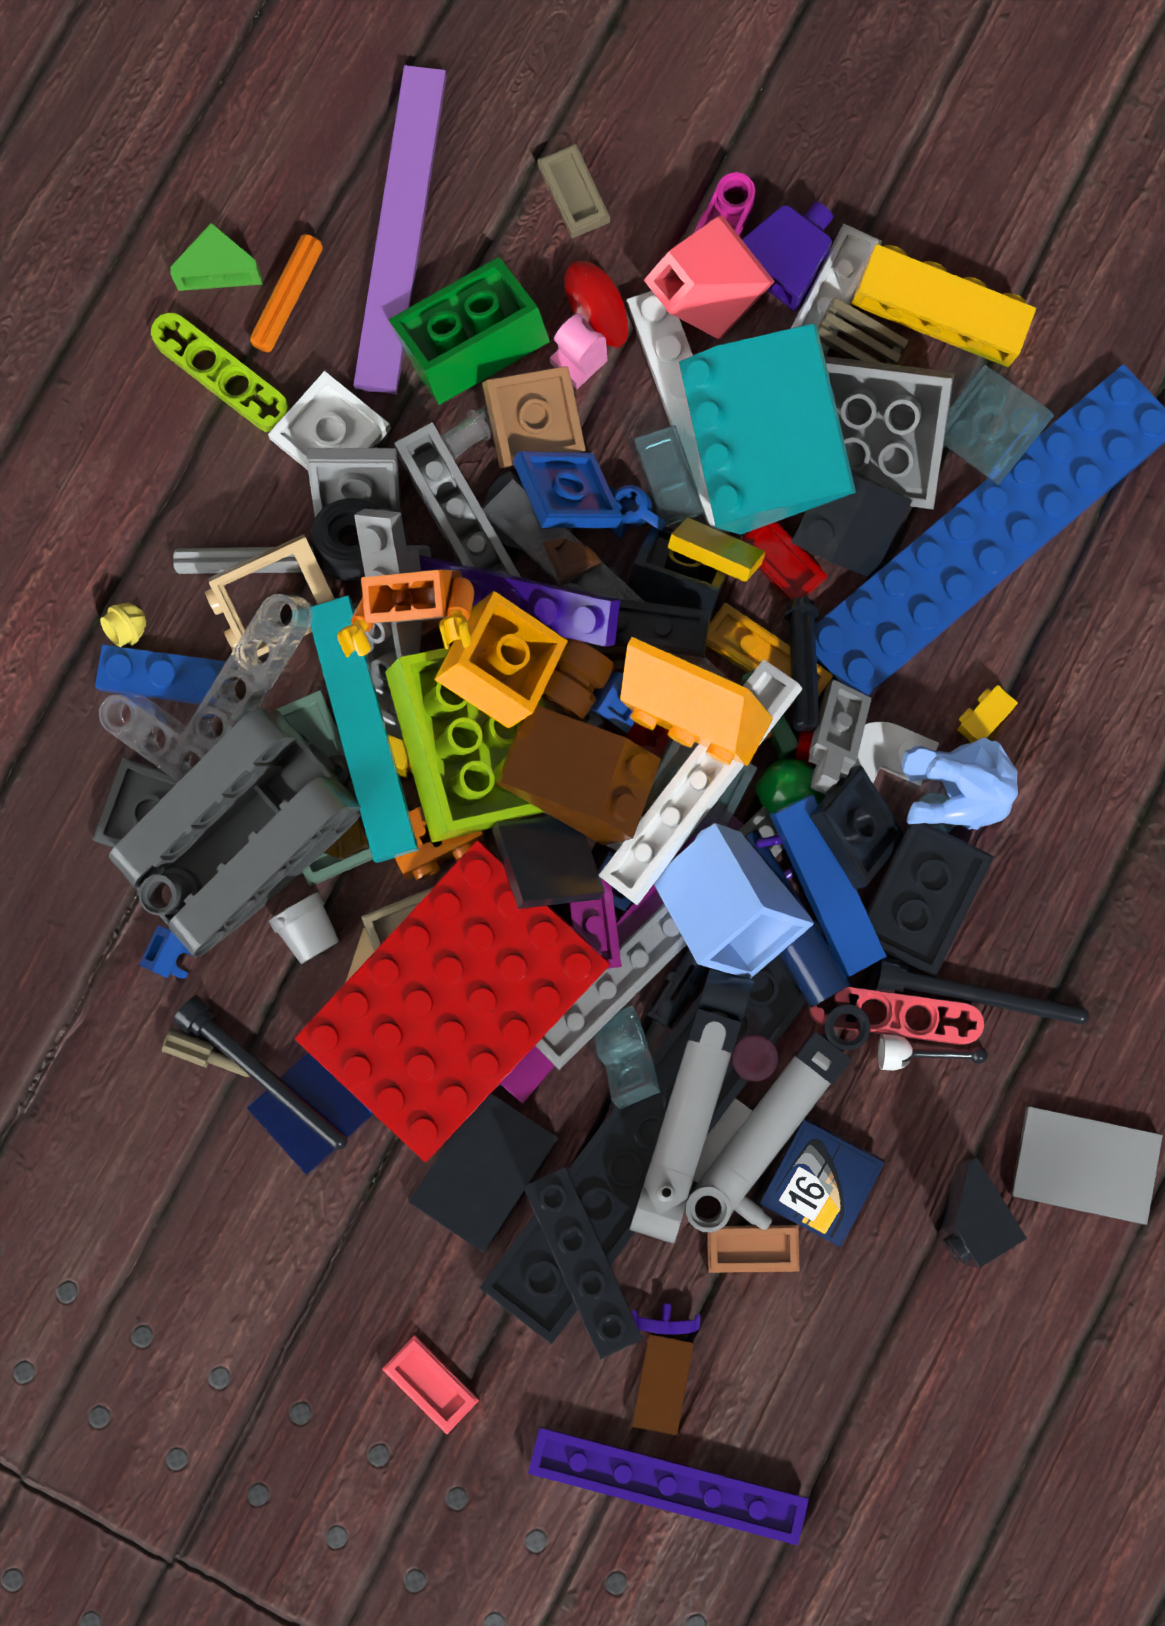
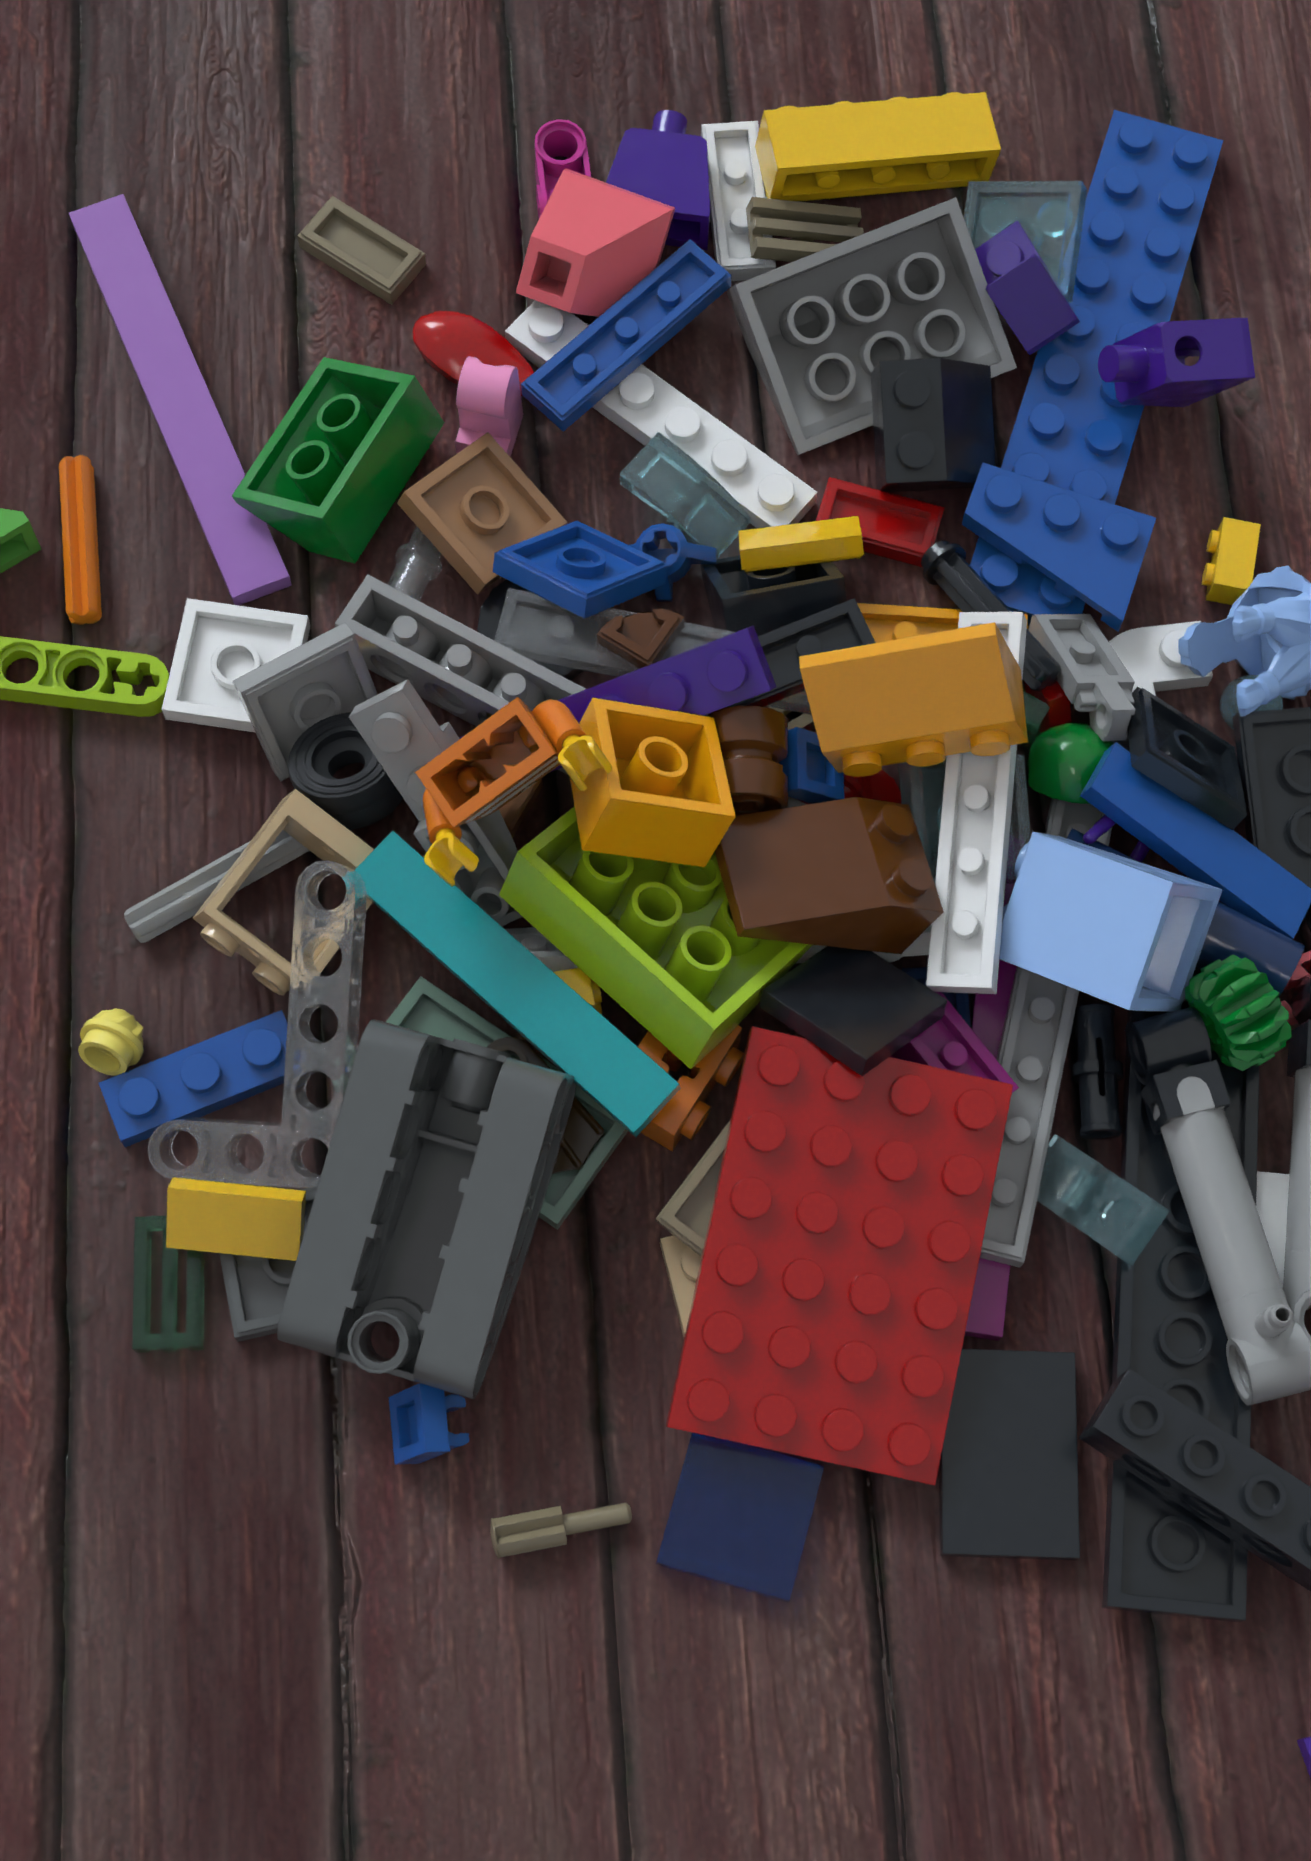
camera: 40 degrees left, 10 degrees down
black piece [174,995,348,1150] -> none
light grey piece [268,892,340,964] -> none
coral tile [382,1335,480,1434] -> none
teal slope [679,324,856,535] -> none
clear pink tile [732,1036,778,1082] -> none
none -> clear green tile [132,1215,204,1353]
none -> yellow tile [166,1177,306,1261]
none -> blue tile [521,240,732,432]
none -> blue wing [962,462,1156,632]
none -> dark purple slope [975,220,1080,355]
none -> dark purple torso [1098,318,1255,407]
none -> green gear [1185,954,1292,1071]

